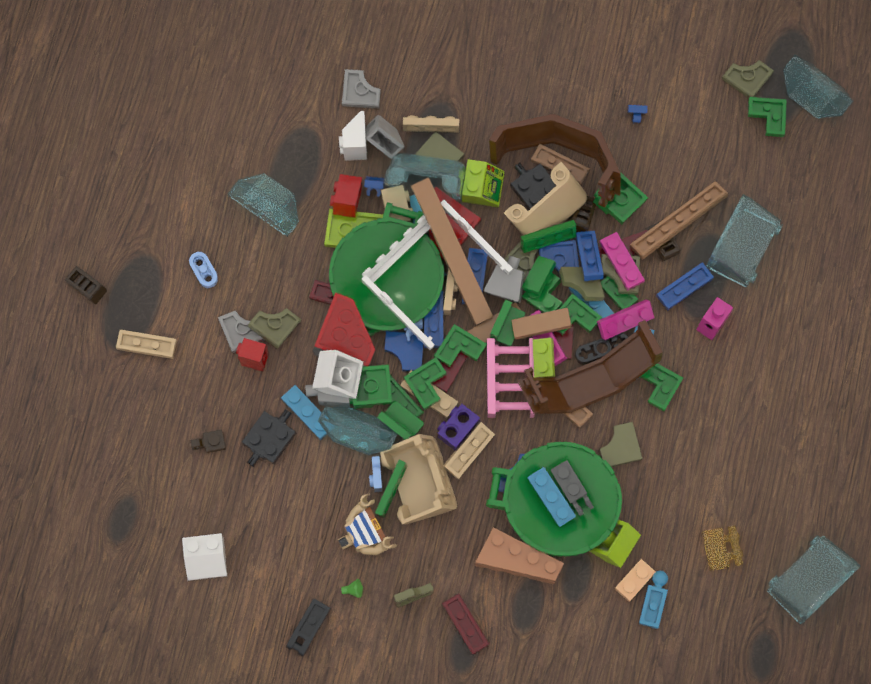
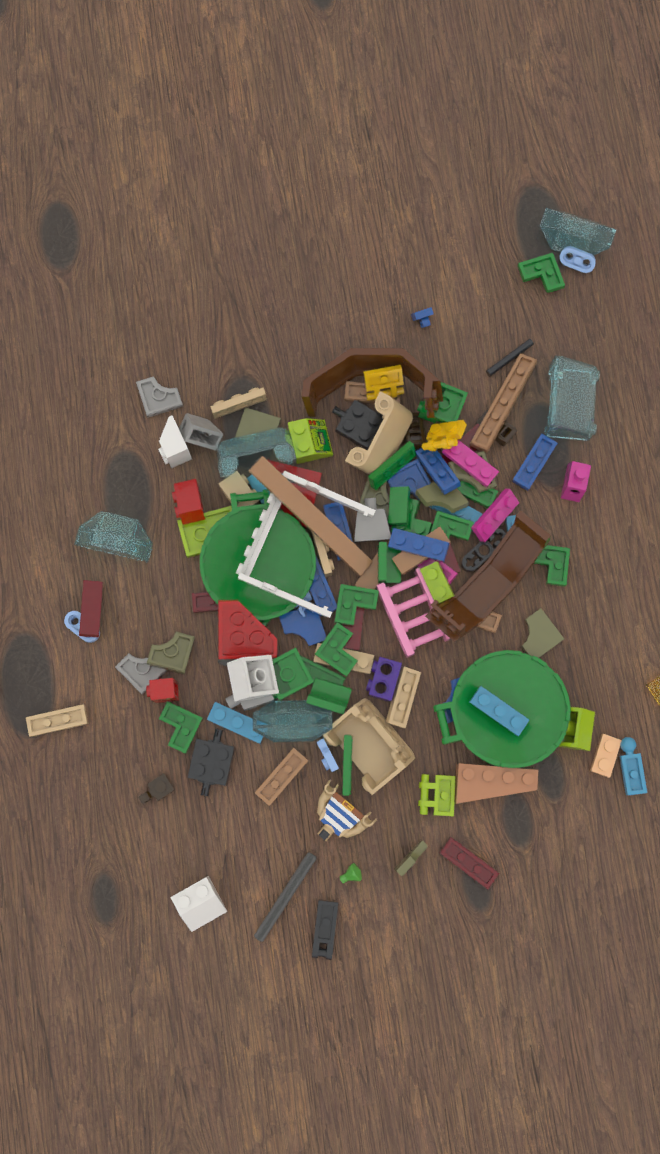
camera: 25 degrees left, 5 degrees up
blue tile [364,176,385,197] -> none
dark grey hinge [551,460,594,516] -> none
olive tile [722,60,774,98] -> none
none -> dark red tile [79,580,103,637]
none -> green plate [159,701,203,754]
none -> dark grey axle [254,852,316,942]
none -> medium nougat plate [255,748,308,806]
none -> yellow plate [364,365,404,401]
none -> blue plate [388,528,450,562]
none -> lime plate [418,774,455,816]
none -> yellow plate [422,420,467,451]
none -> black bar [486,339,534,376]
none -> light blue plate [560,246,596,273]

